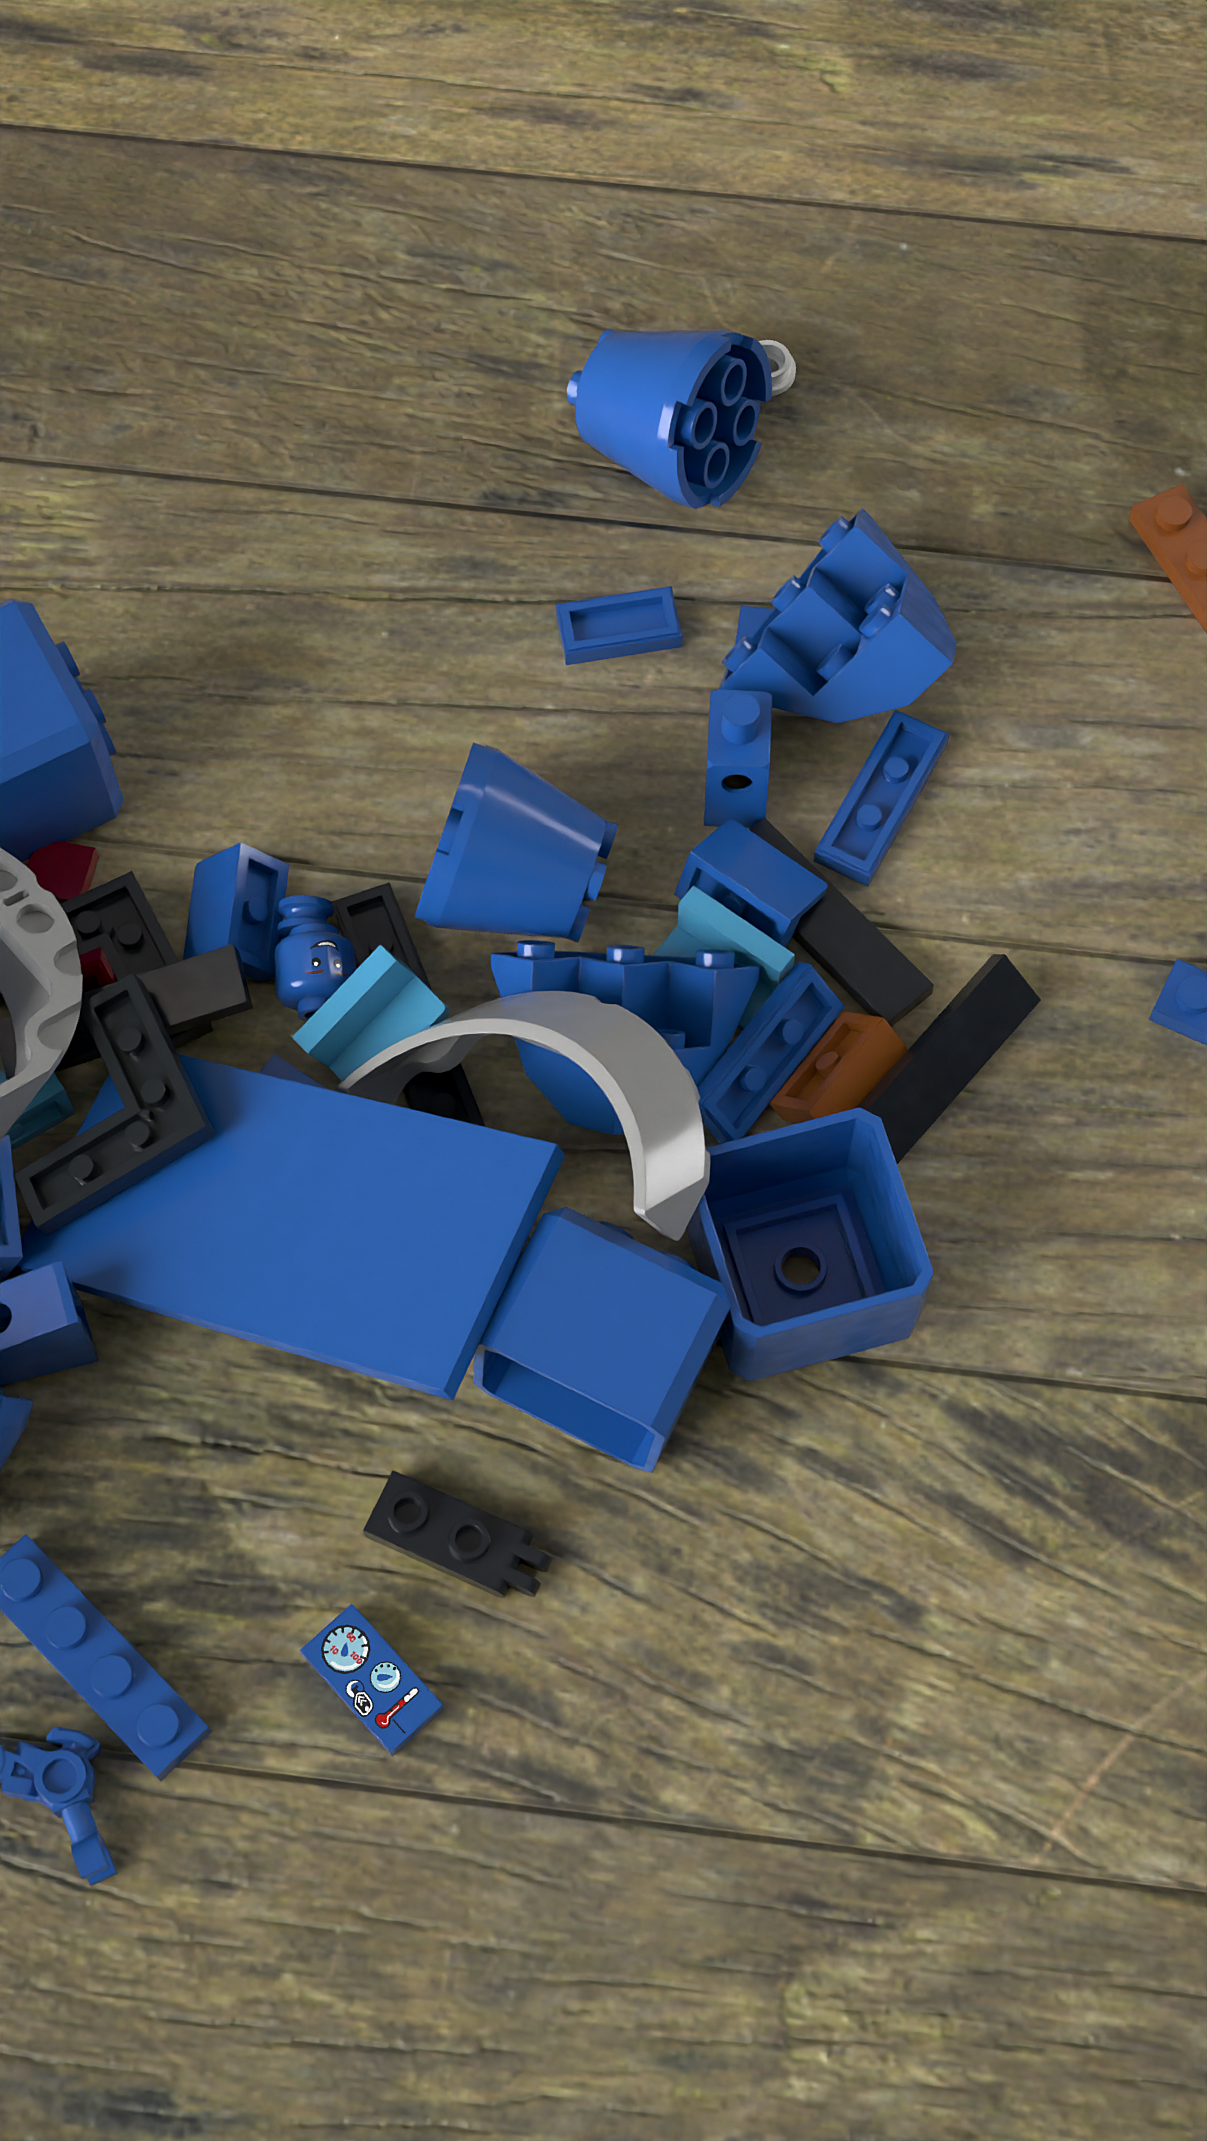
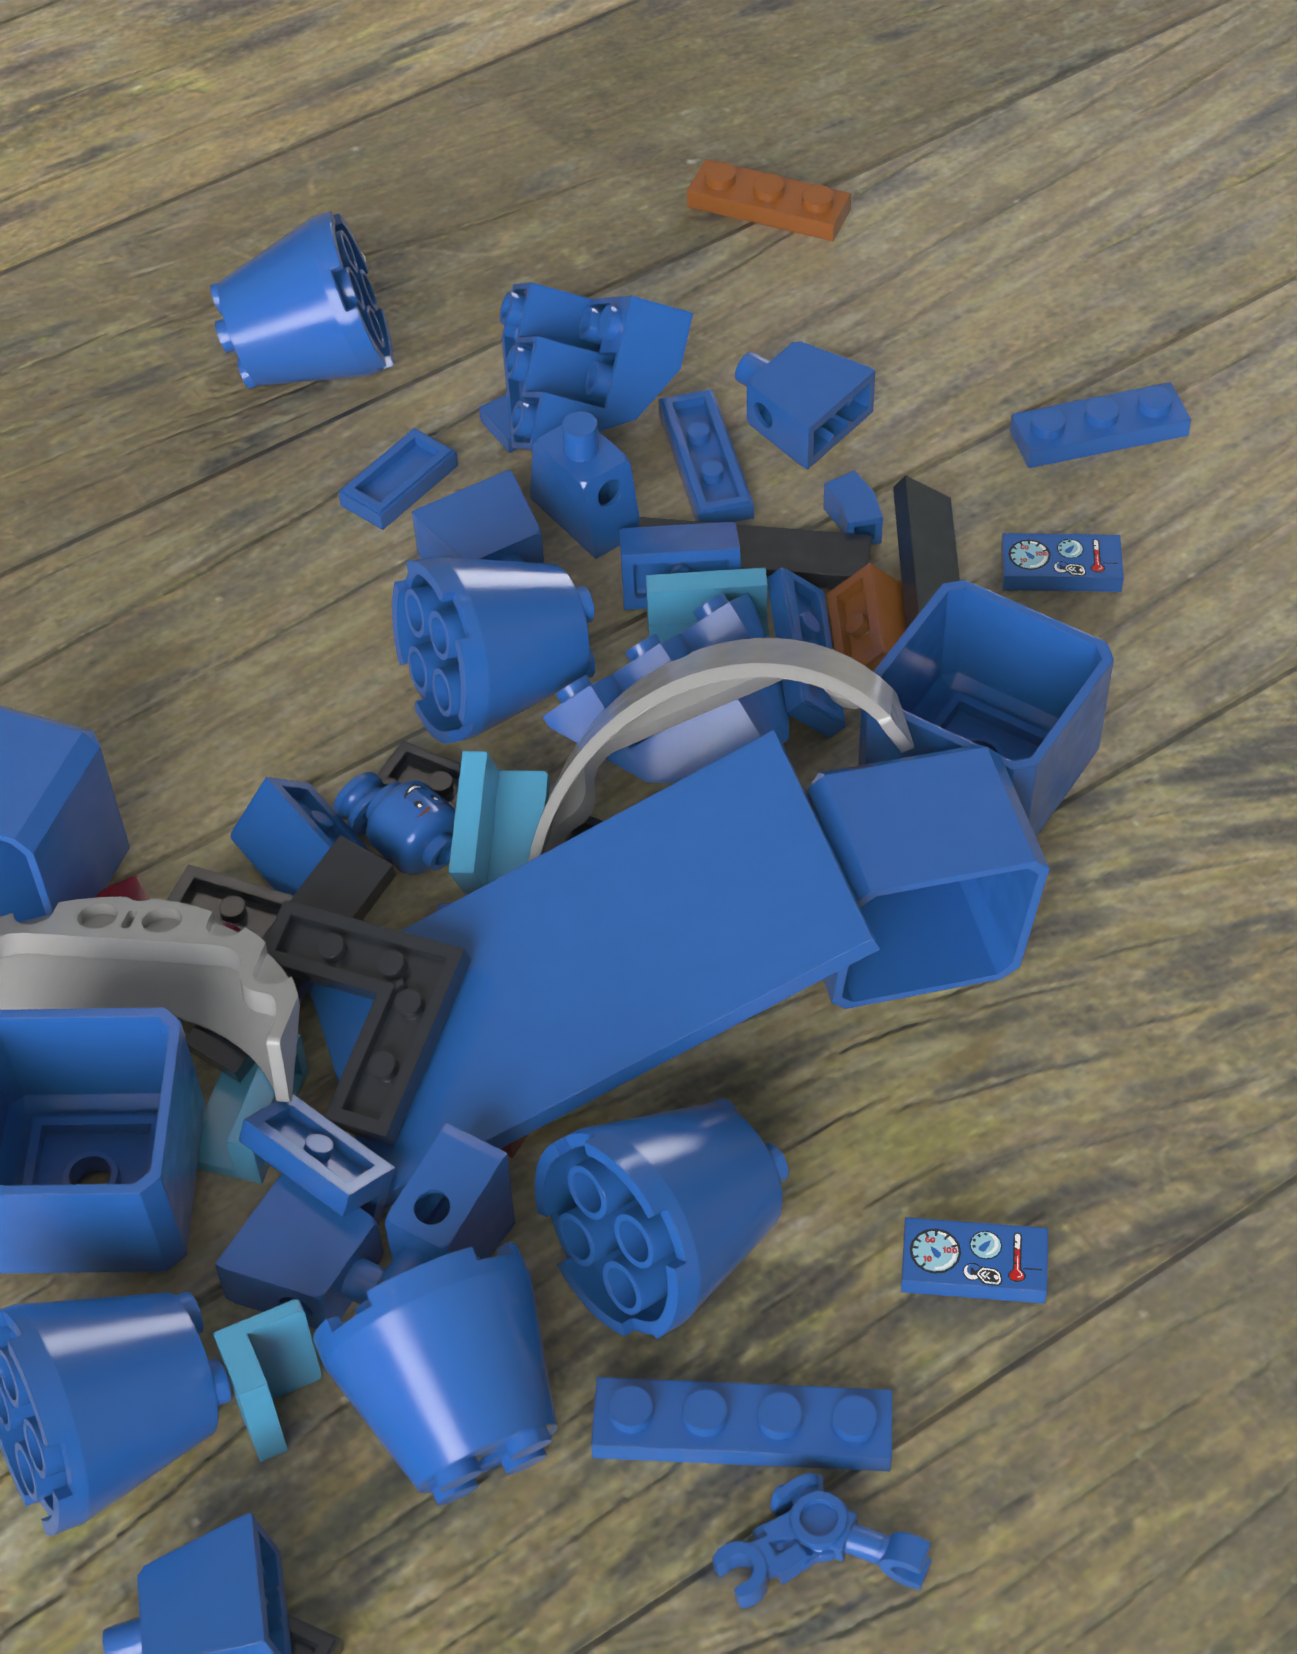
camera: 40 degrees left, 15 degrees down
black hinge [363,1470,553,1598] -> none
none -> blue torso [412,470,544,563]
none -> blue cone [535,1098,789,1339]
none -> blue torso [735,341,875,470]
none -> blue piece [823,470,883,545]
none -> blue tile [1001,533,1124,592]

